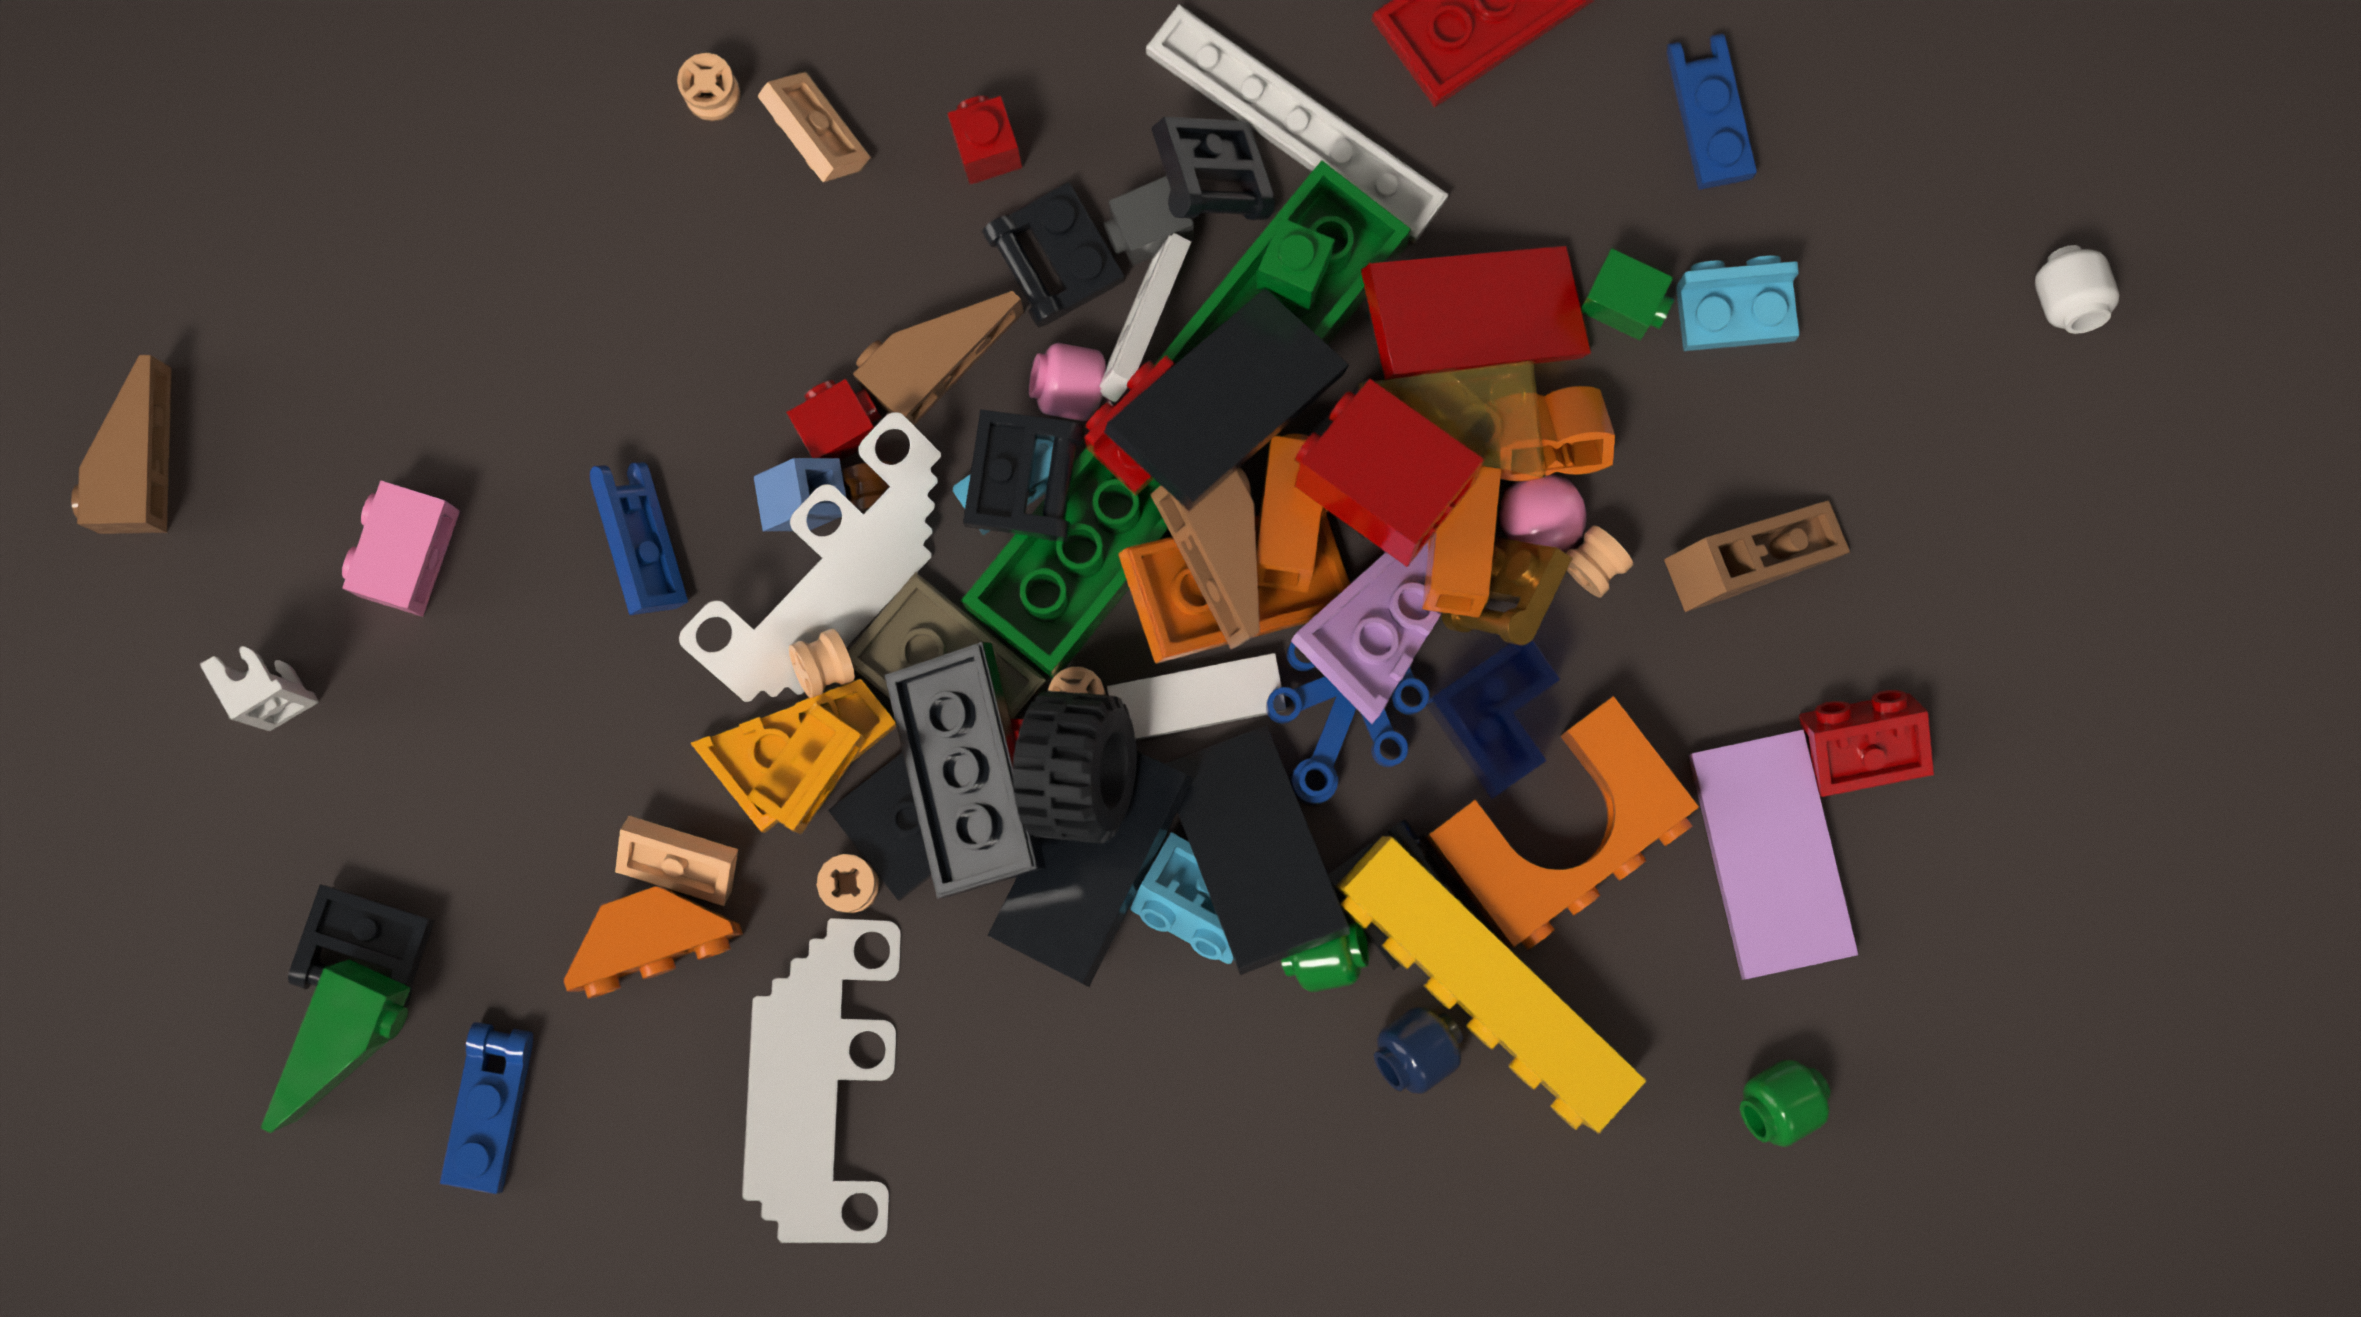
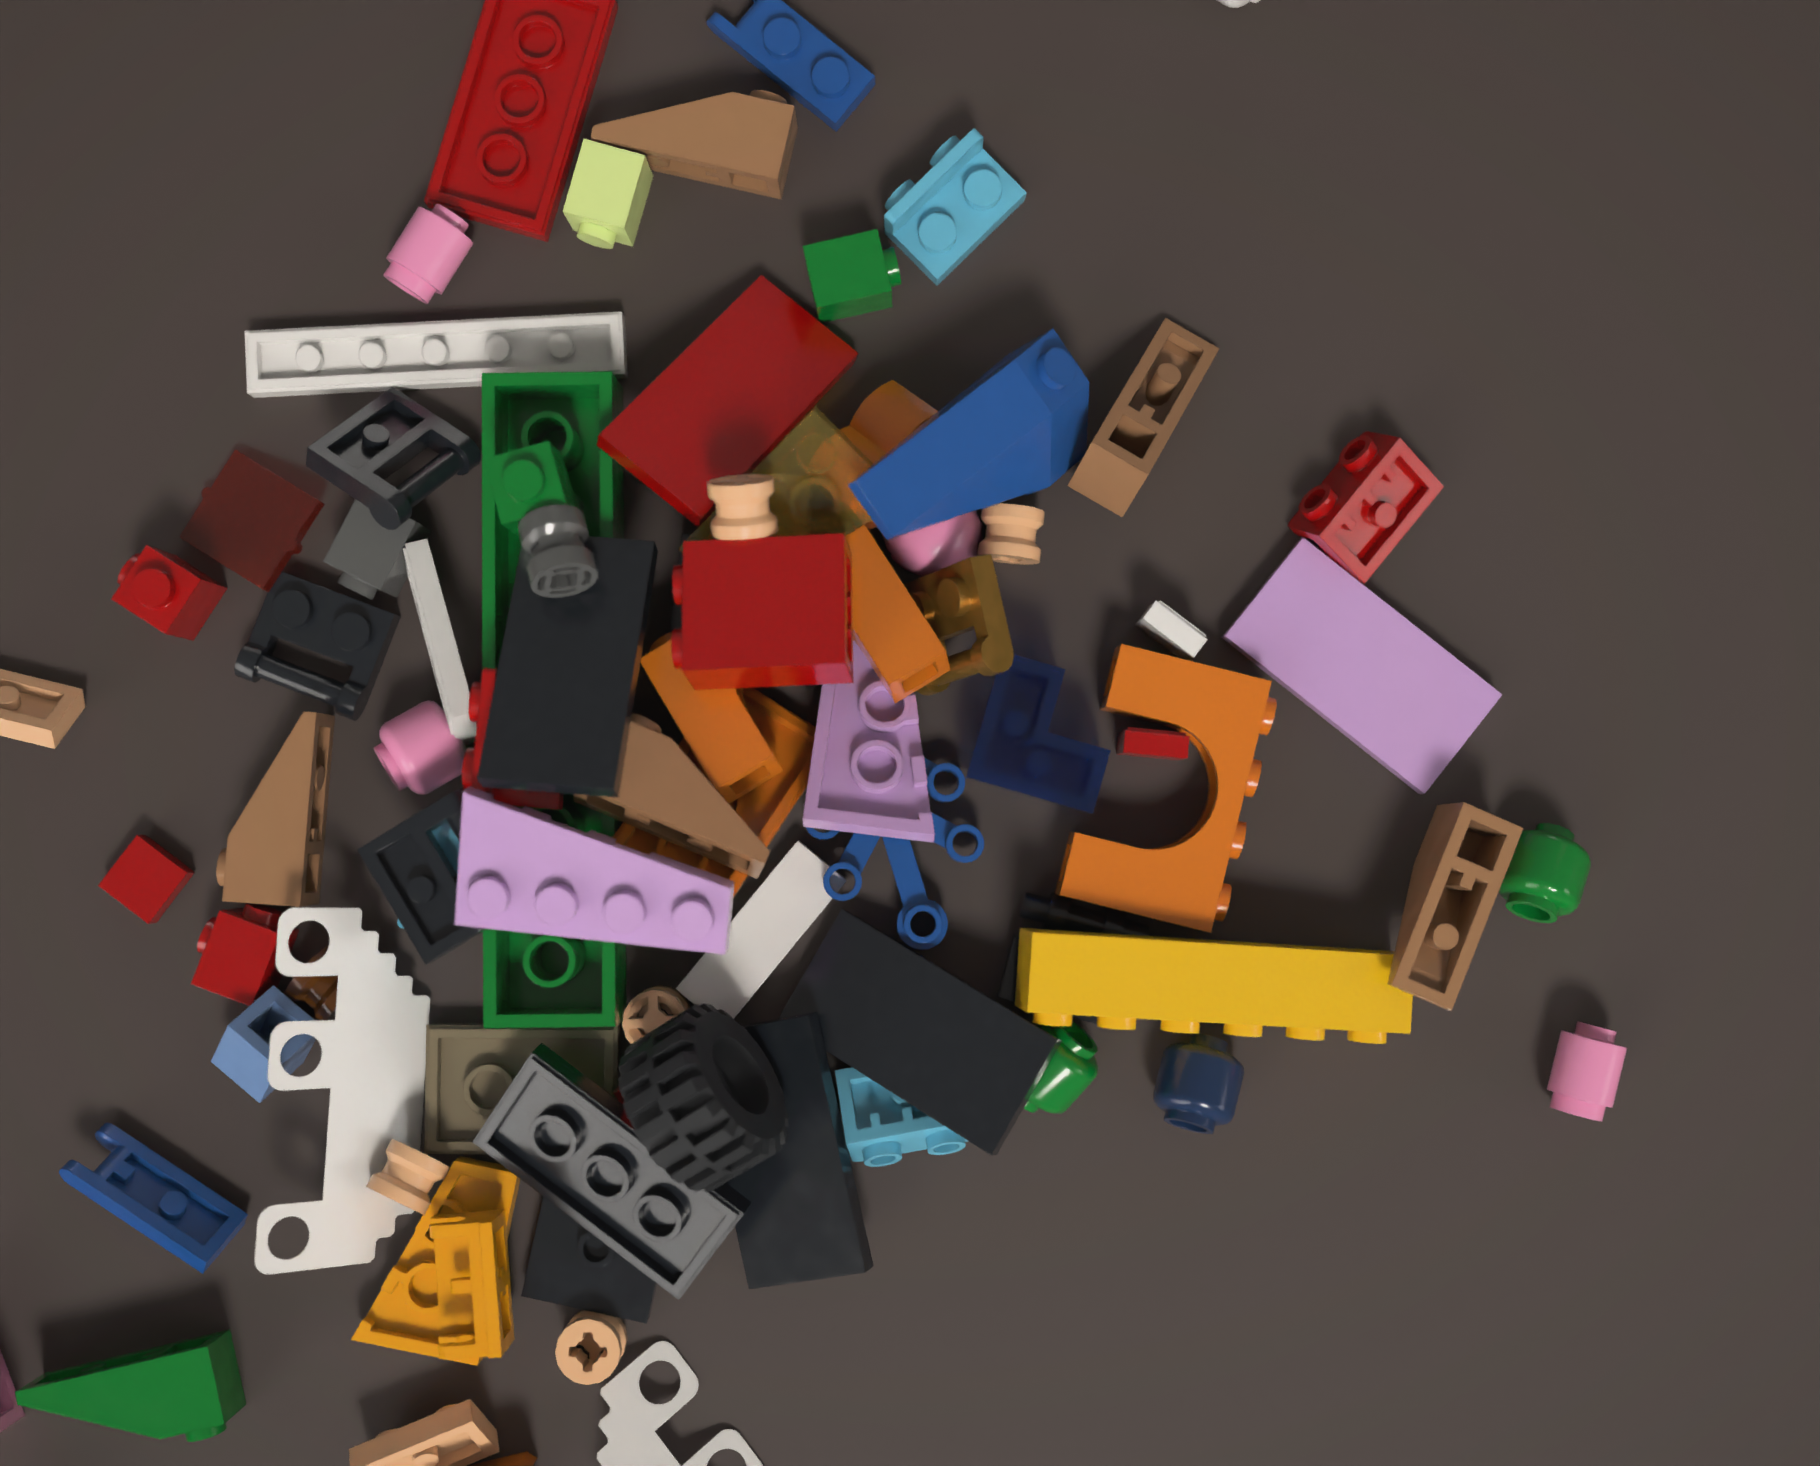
camera: 45 degrees left, 5 degrees up
none -> green slope [15,1329,246,1442]
none -> red tile [98,834,195,924]
none -> clear red piece [179,450,325,593]
none -> bright pink brick [383,204,473,304]
none -> lavender wing [455,787,734,954]
none -> dark grey wheel [518,505,598,598]
none -> yellowish green brick [563,139,653,249]
none -> medium nougat slope [590,90,798,200]
none -> light nougat wheel [707,474,778,540]
none -> blue wedge [848,328,1089,540]
none -> red tile [1116,727,1190,760]
none -> white tile [1135,600,1208,660]
none -> medium nougat slope [1388,802,1523,1011]
none -> bright pink brick [1547,1021,1627,1122]

